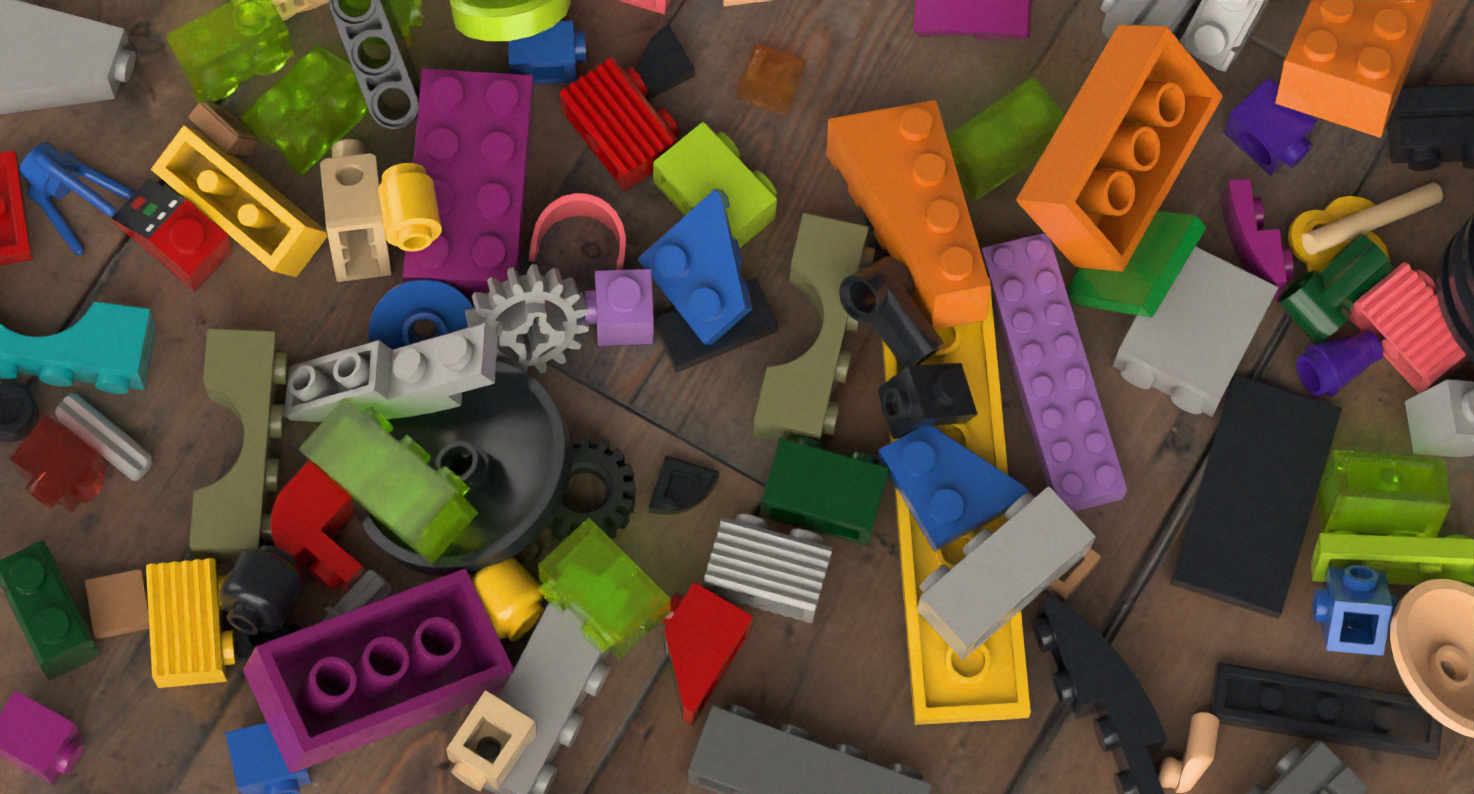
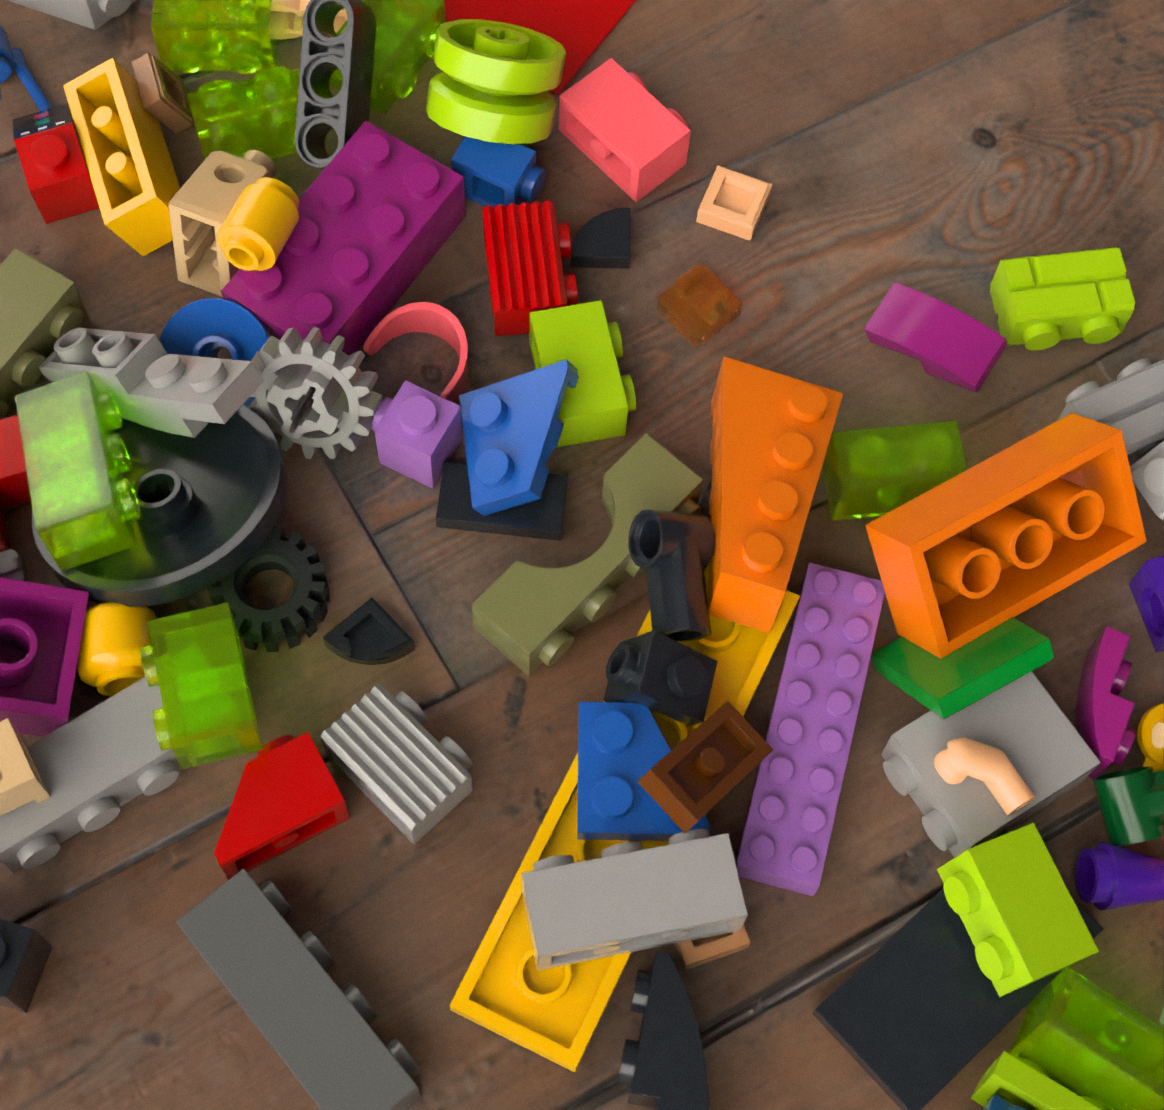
camera: 30 degrees right, 5 degrees down
dark green brick [760,436,889,547] -> none
none -> reddish brown plate [638,701,773,833]
none -> light nougat arm [934,737,1036,816]
none -> lime brick [937,823,1099,997]

